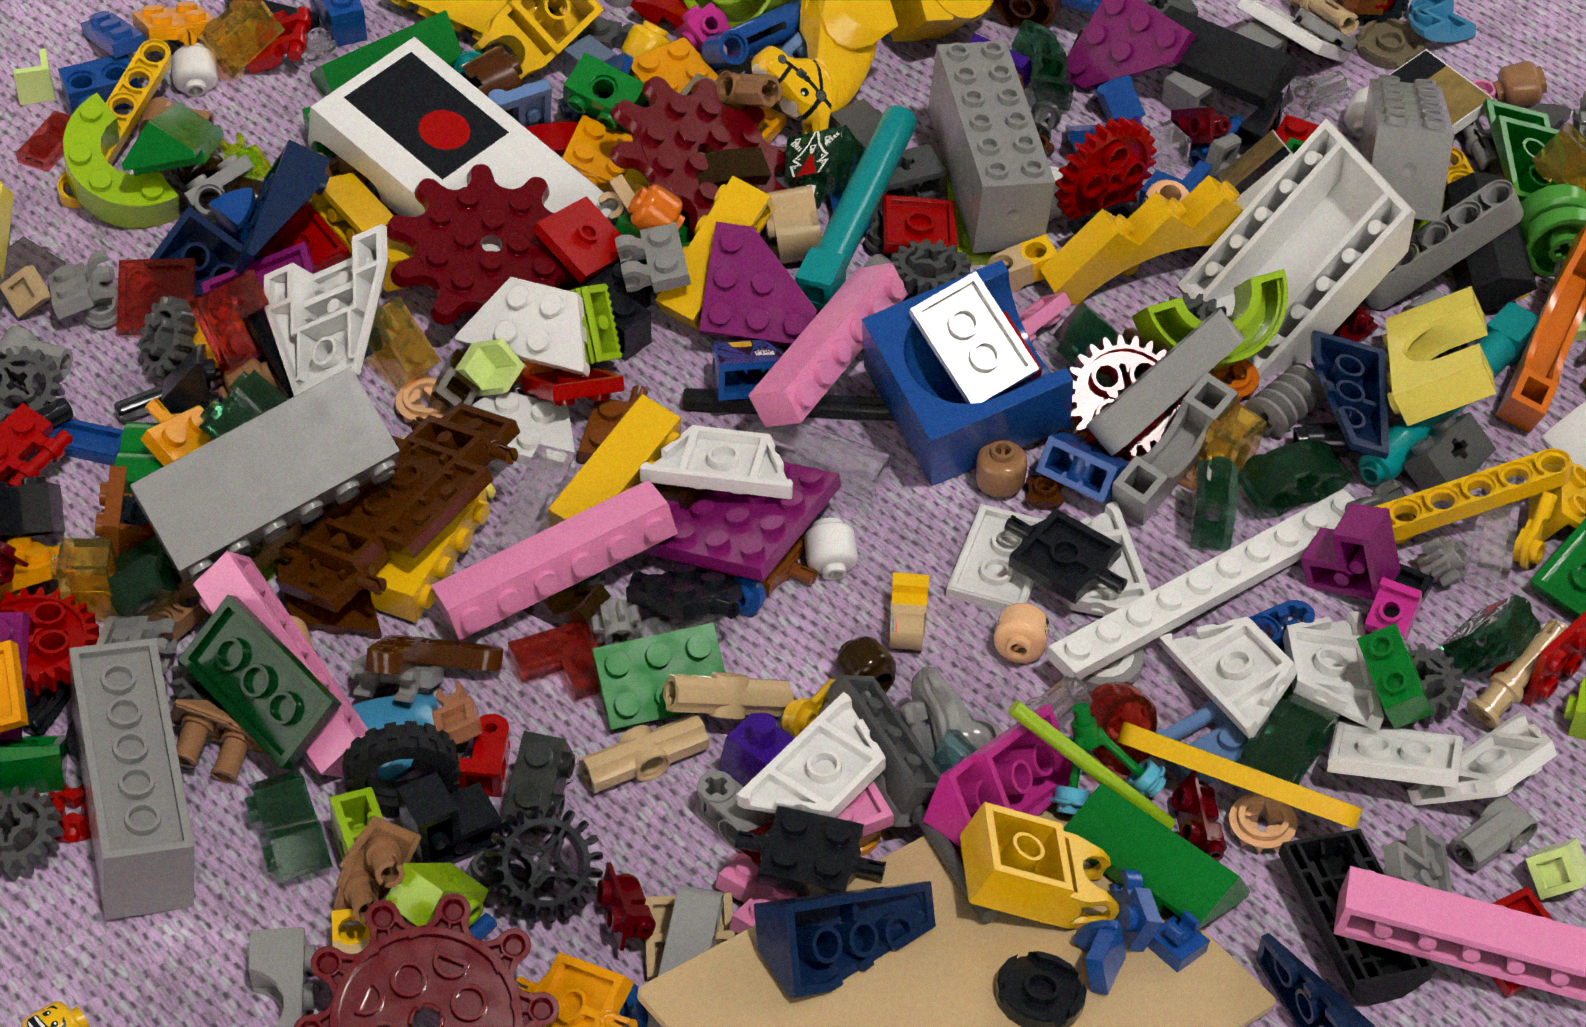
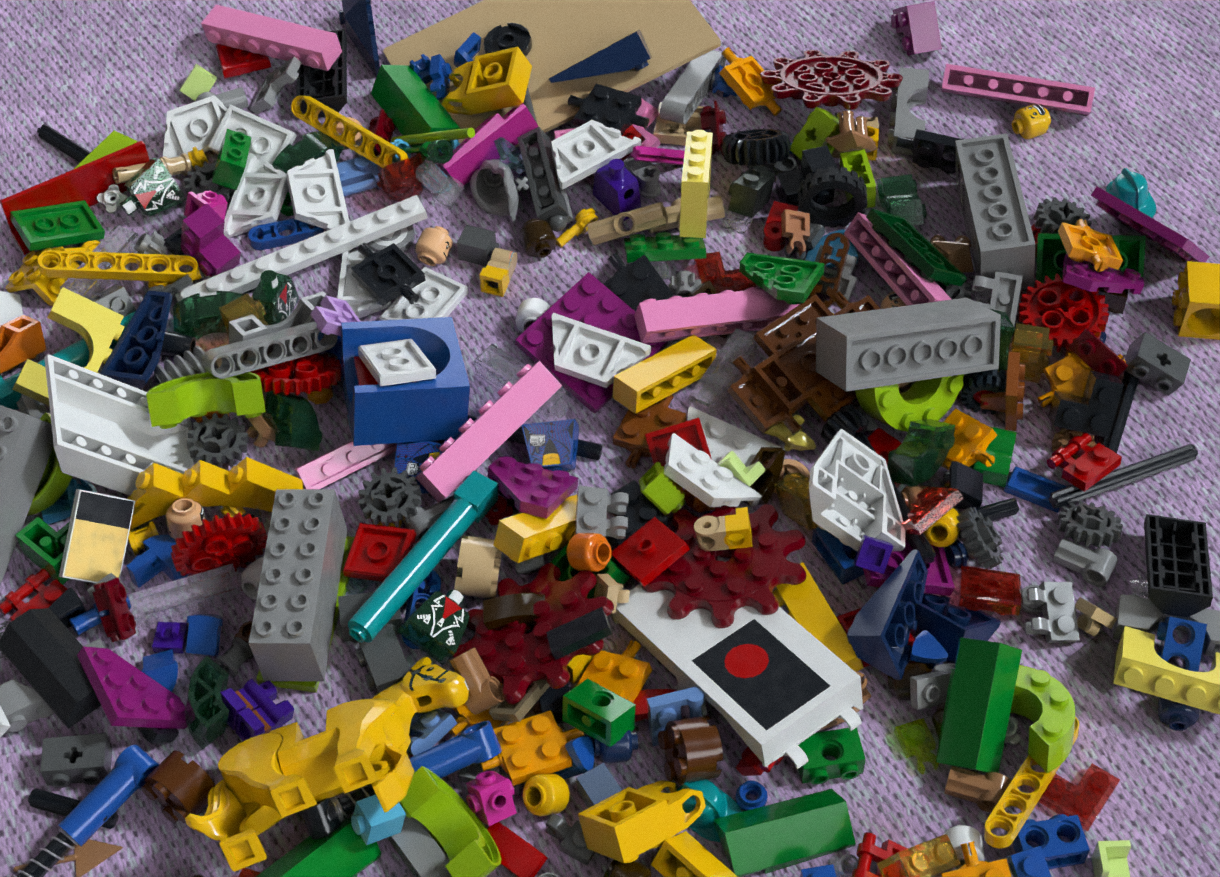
camera: 165 degrees left, 5 degrees up
none -> yellow plate [187,146,208,170]
none -> lavender plate [310,295,361,336]
none -> clear green bush [427,140,453,163]
none -> dark grey brick [457,225,499,266]
none -> black tile [546,607,612,660]
none -> dark pink axle [630,146,685,166]
none -> light yellow arch [679,130,713,238]
none -> leg [694,507,753,551]
none -> green plate [739,252,824,305]
none -> dark purple tile [854,535,894,574]
none -> black plate [896,129,963,174]

